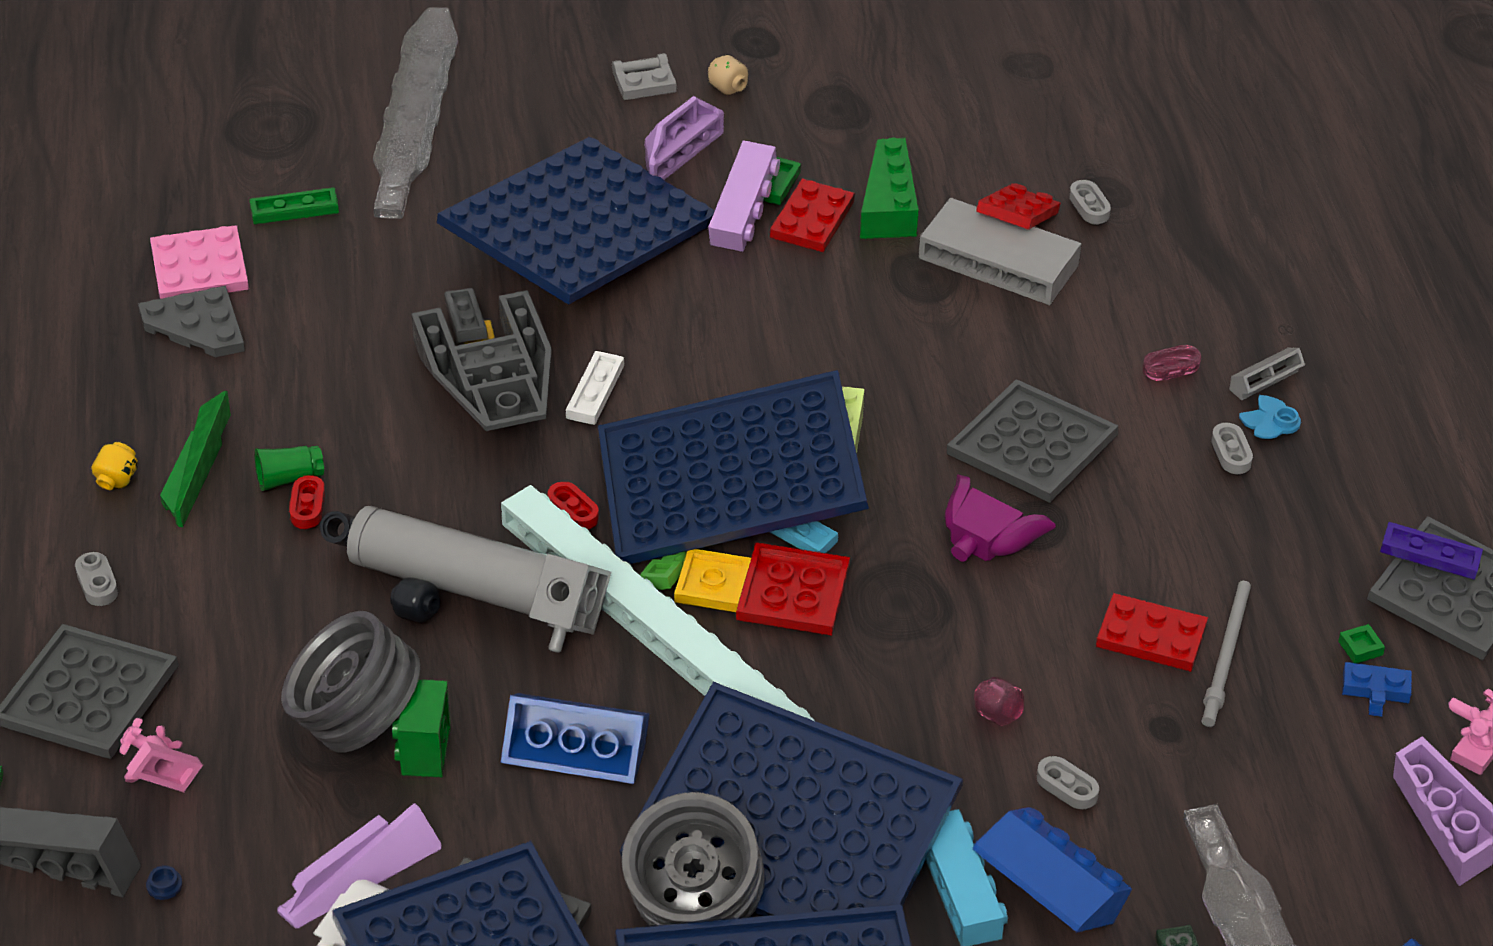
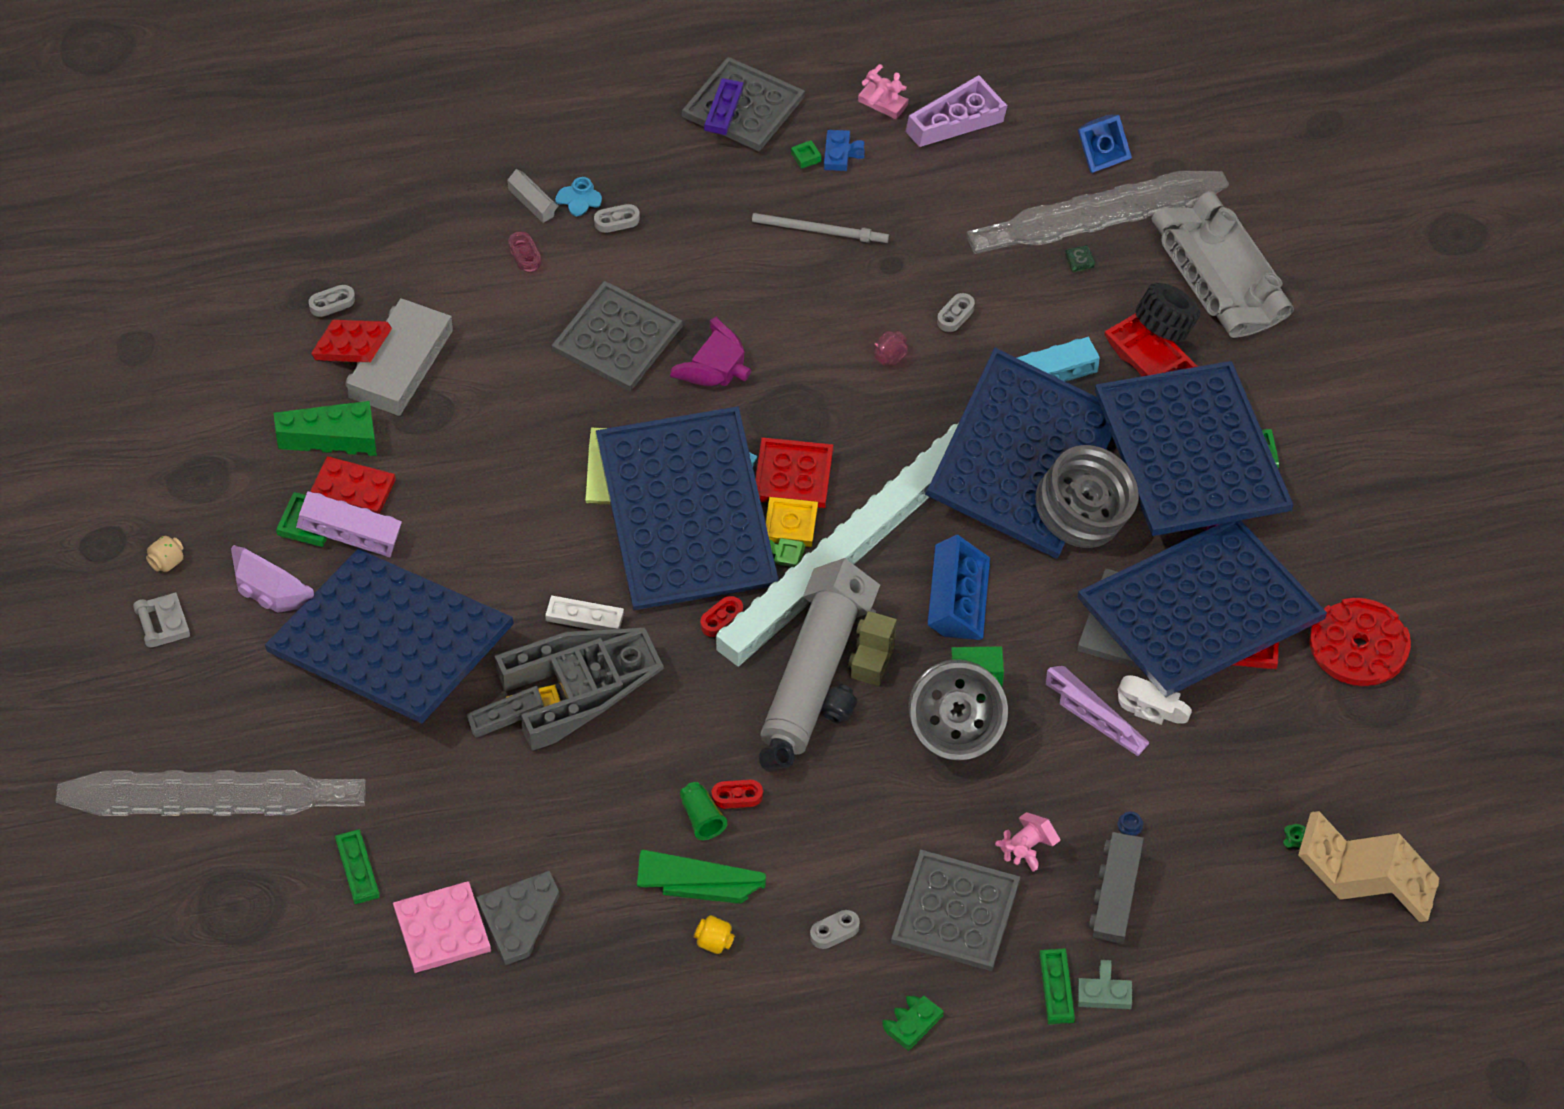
camera: 95 degrees left, 10 degrees up
blue slope [972,807,1132,932] -> none
red plate [1096,593,1208,672] -> none
none -> olive brick [848,611,897,686]

